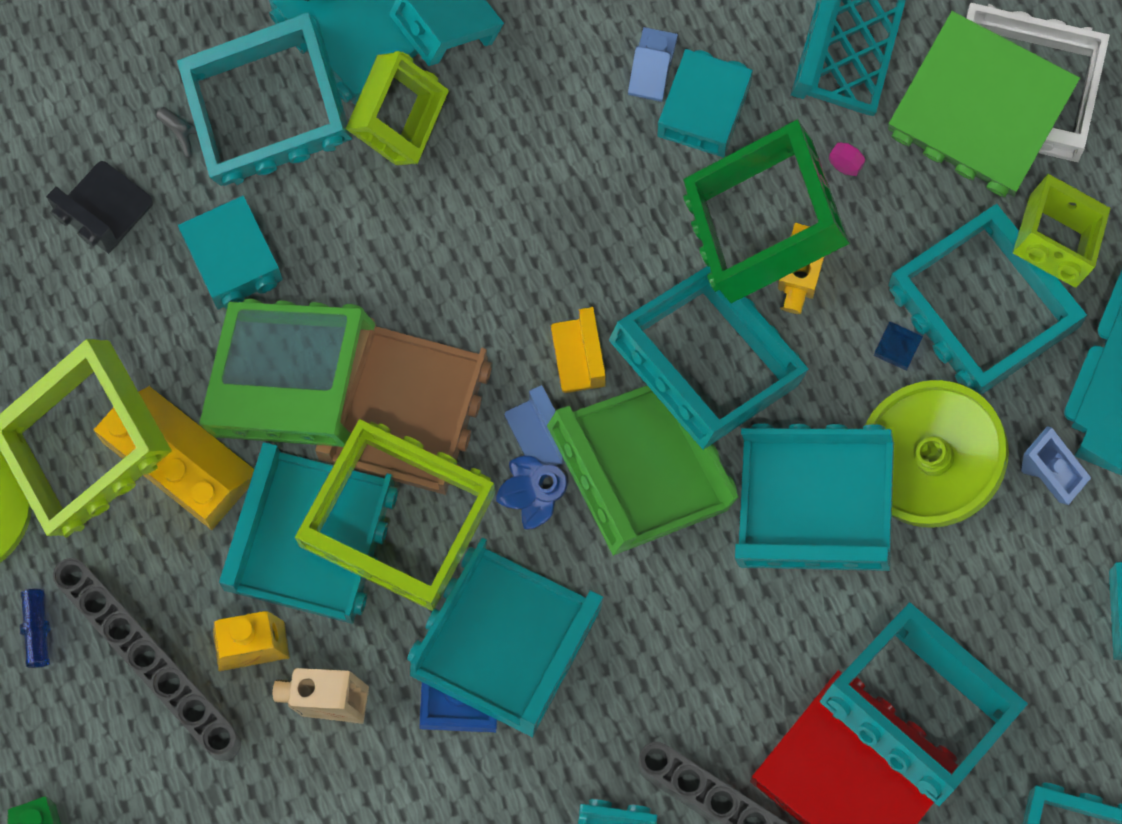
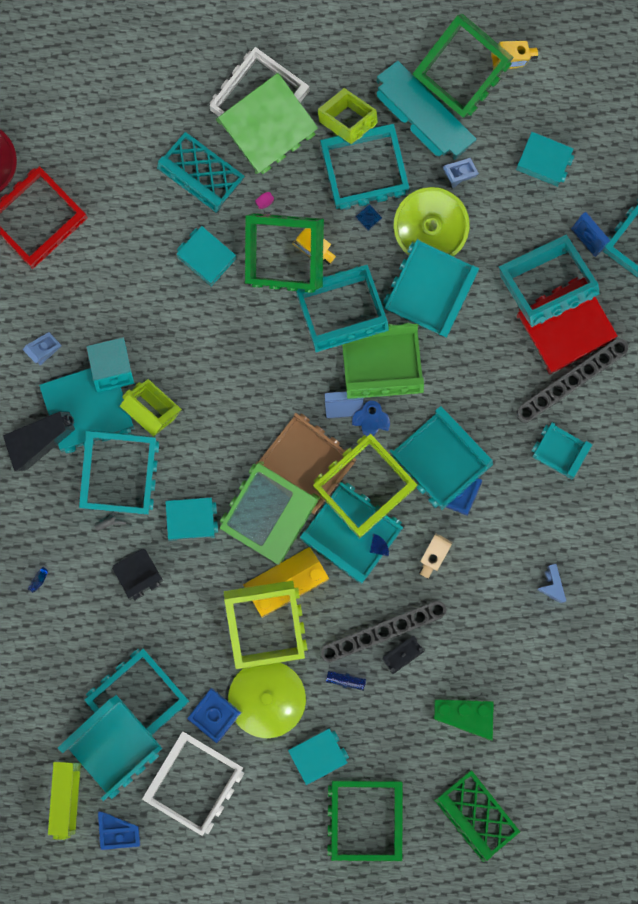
camera: 75 degrees left, 10 degrees up
yellow torso [213,611,290,671] -> none
yellow panel [551,307,605,393] -> none
medium blue slope [628,27,678,102] -> none
none -> clear blue tile [28,567,48,593]
none -> clear blue tile [370,534,389,557]
none -> black hinge [382,635,424,674]
none -> blue plate [571,212,610,257]

